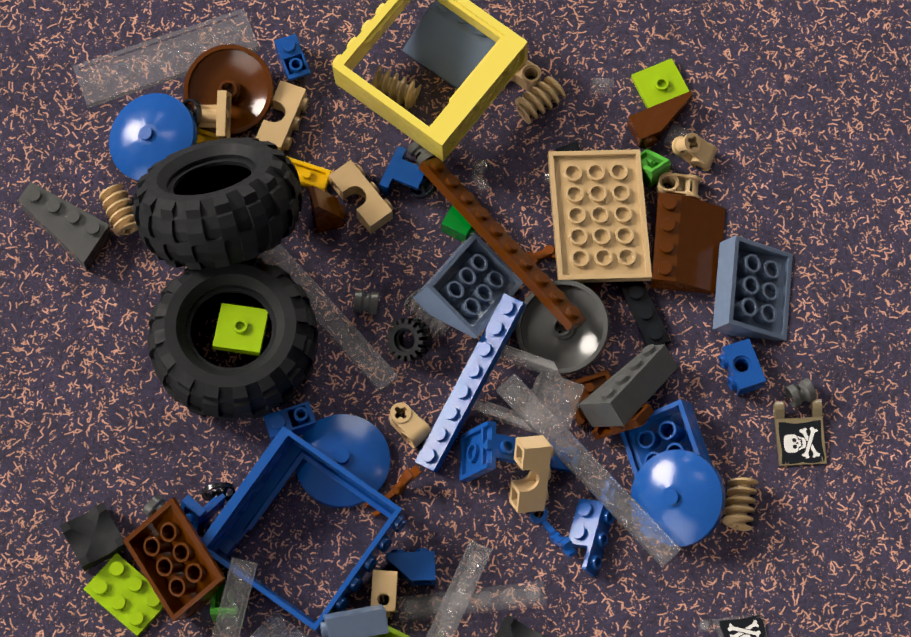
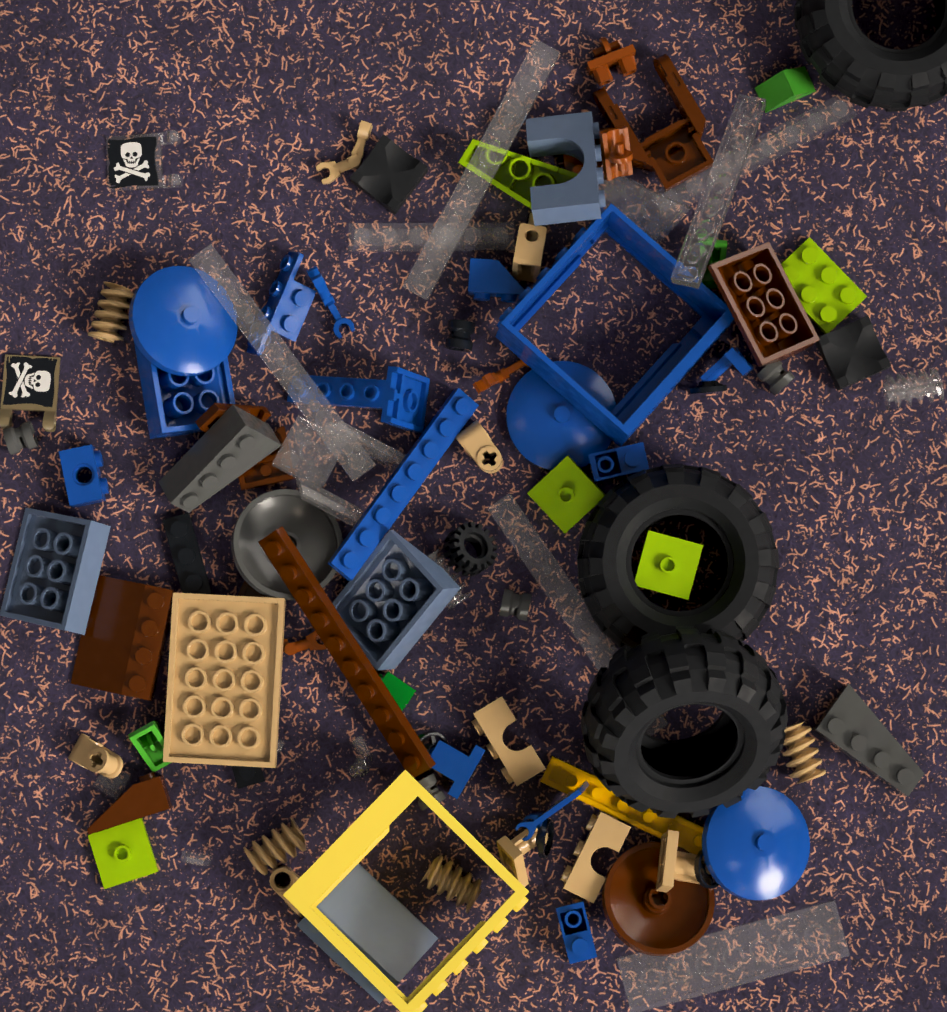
camera: 170 degrees left, 15 degrees up
reddish brown slope [309,186,347,233] -> none
tan arch [509,435,554,513] -> none
tan piece [656,172,701,200] -> none
none -> black wheel [445,319,476,352]
none -> tan piece [496,819,554,887]
none -> blue flag [515,780,589,841]
none -> lime plate [527,455,606,533]
none -> clear piece [883,367,944,410]

